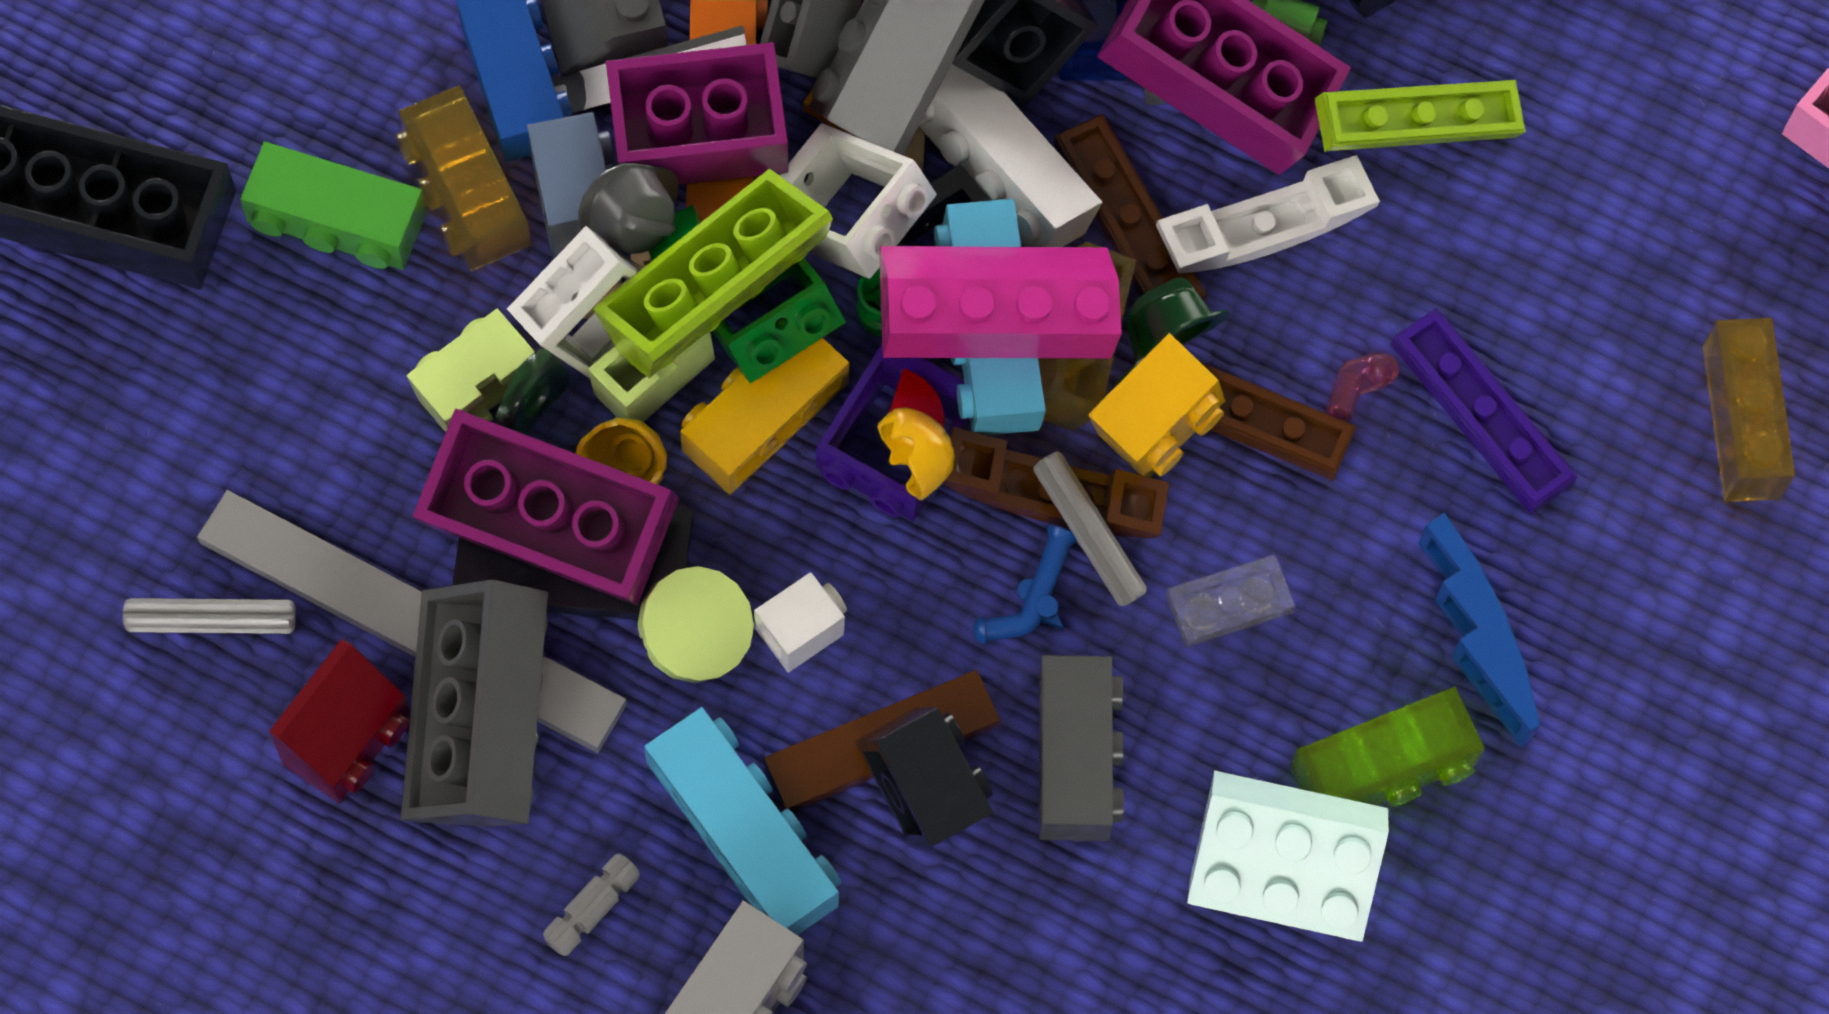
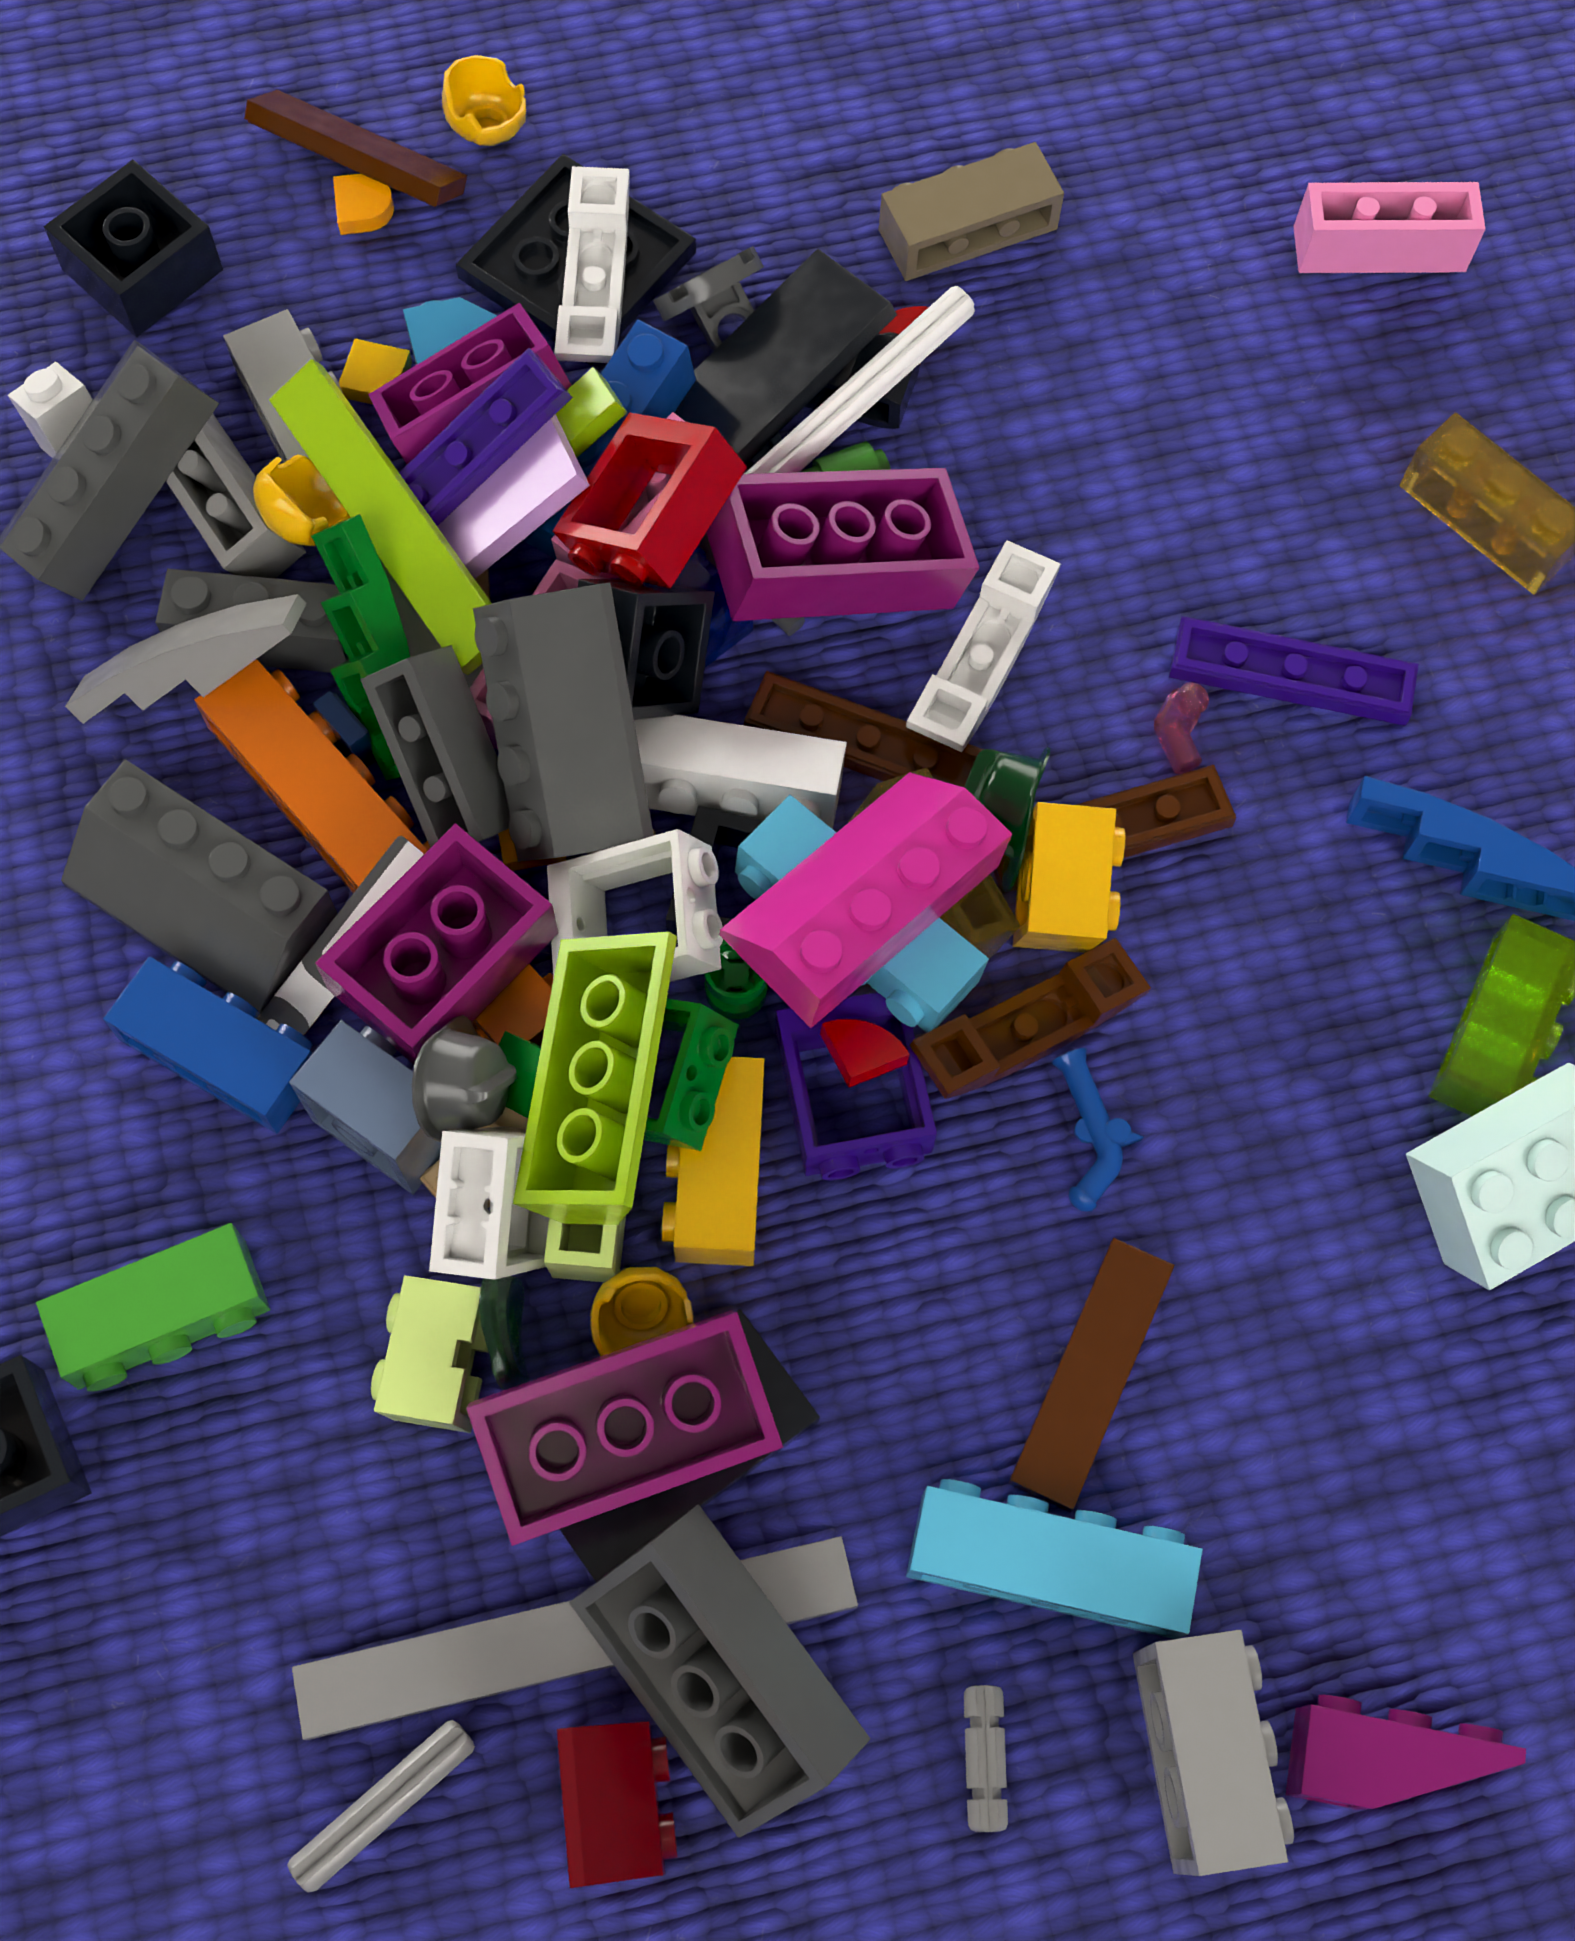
camera: 40 degrees left, 0 degrees up
clear yellow brick [395,85,531,271] -> none
yellowish green tile [637,566,754,683] -> none
white brick [754,572,847,673] -> none
black brick [855,707,994,847] -> none
yellow hair [877,407,955,500] -> none
light grey axle [1033,452,1146,607] -> none
dark grey brick [1039,655,1124,841] -> none
clear plate [1166,555,1295,647] -> none
lime tile [1314,80,1526,152] -> none

